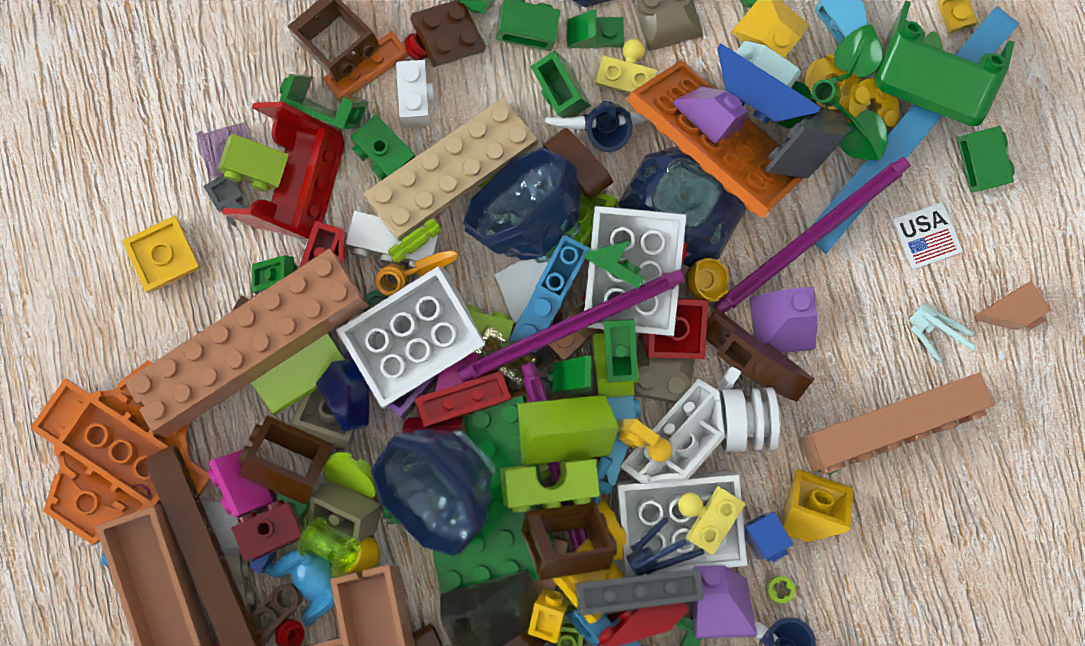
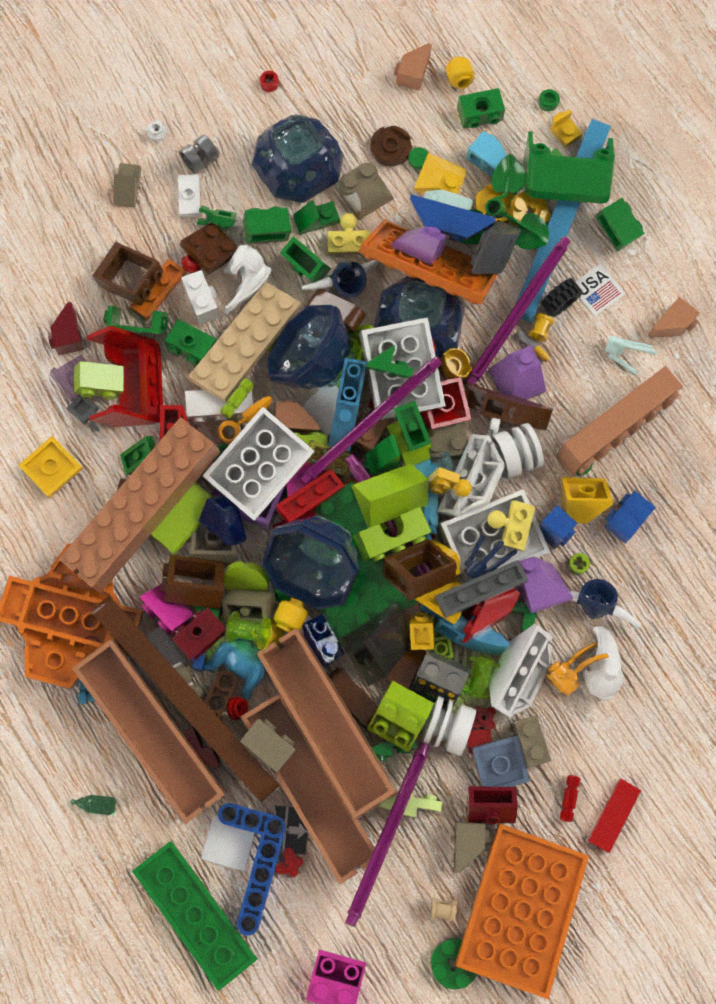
camera: 25 degrees left, 5 degrees down
none -> dark red slope [48,302,84,355]
none -> white hair [223,244,272,314]
none -> yellow head [273,598,308,633]
none -> nougat slope [275,399,320,435]
none -> clear blue slope [303,614,345,668]
none -> clear light blue plate [436,451,453,472]
none -> piece [515,330,549,362]
none -> yellow bush [529,313,554,342]
none -> black tyre [541,278,583,317]
none -> blue brick [605,491,656,544]

